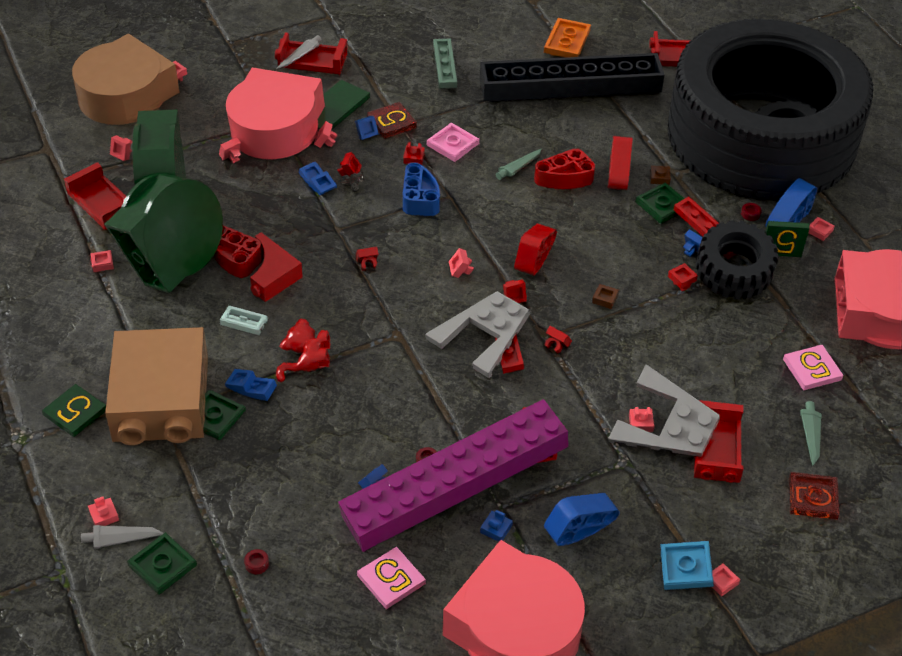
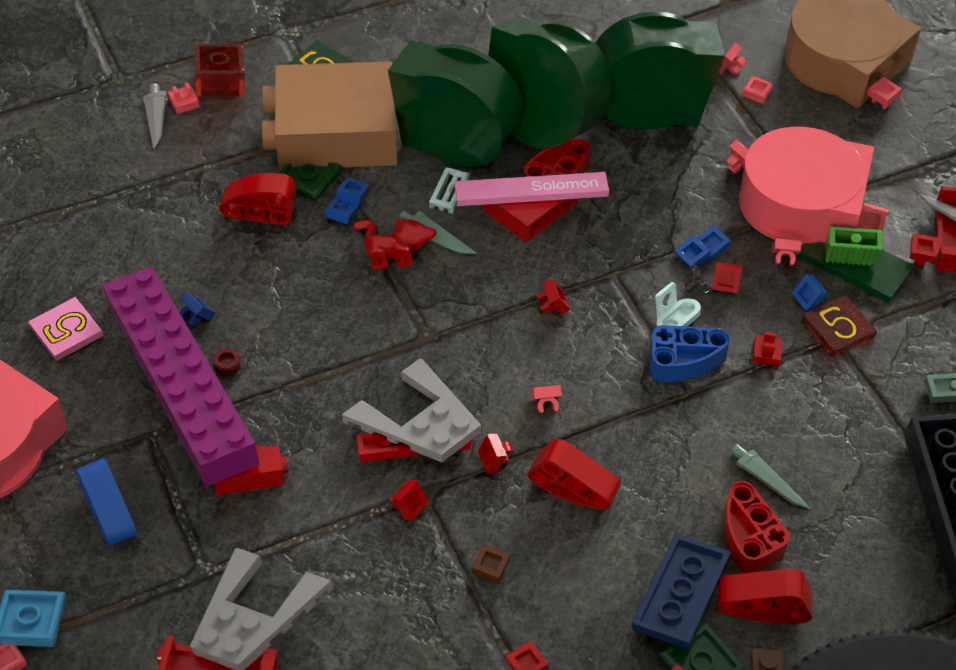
camera: 90 degrees right, 5 degrees up
dark green tile [127,532,197,595] -> none
dark red tile [244,549,269,575] -> none
bright pink tile [427,123,479,162] -> none
blue tile [480,510,513,542] -> none
coral tile [629,407,654,432] -> none
none -> clear red brick [195,44,245,97]
none -> red beam [219,173,296,225]
none -> dark green brick [388,40,523,167]
none -> sand green bar [399,211,476,254]
none -> bright pink tile [455,172,609,206]
none -> dark blue plate [632,533,731,650]
none -> light aqua bracket [655,282,701,327]
none -> bright green brick [825,226,883,267]
none -> red tile [909,233,939,267]

